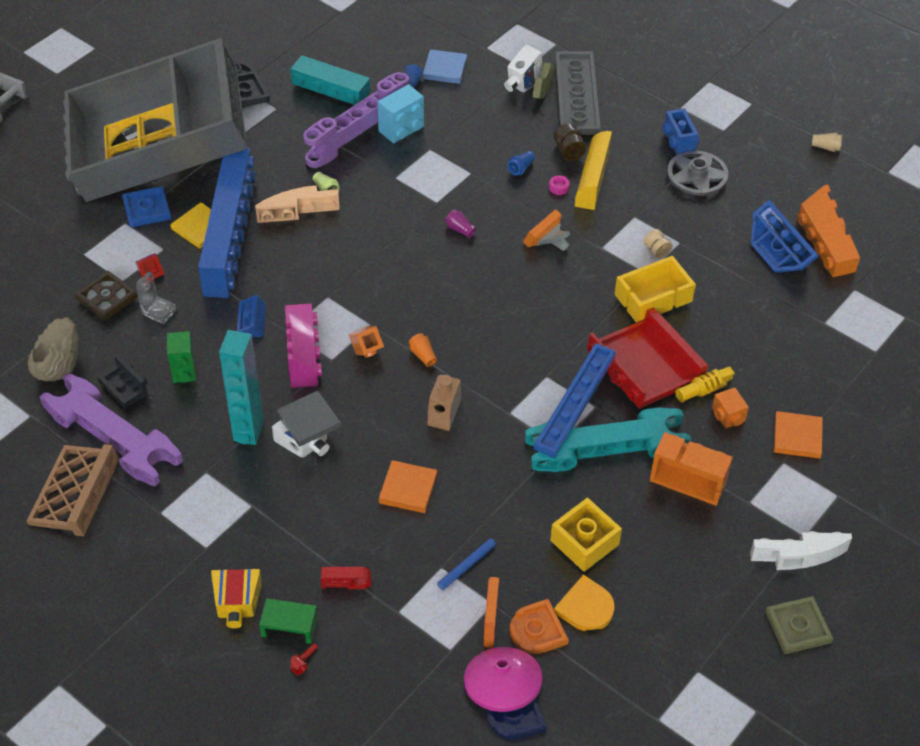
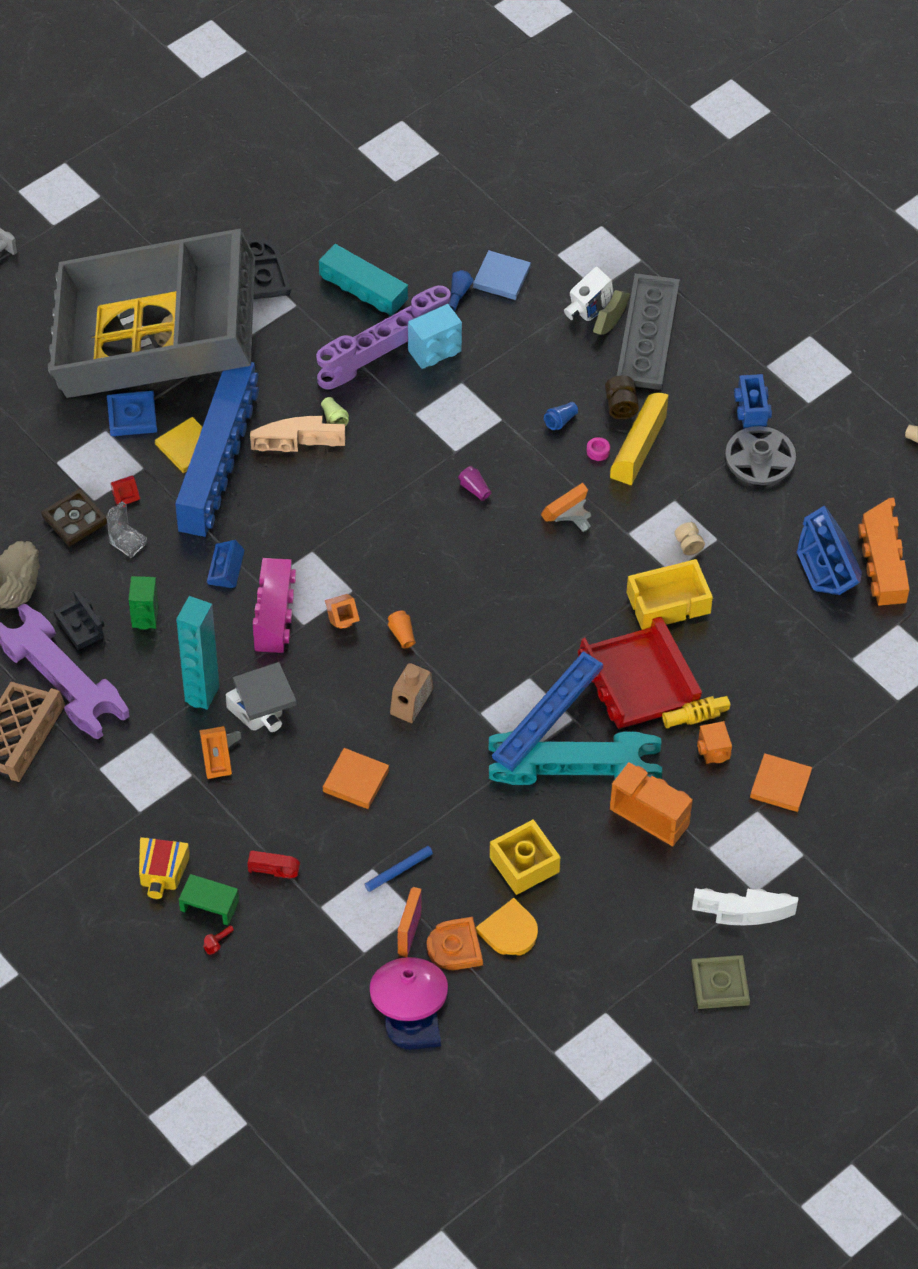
camera: 10 degrees right, 5 degrees up
none -> orange piece [200,726,241,779]

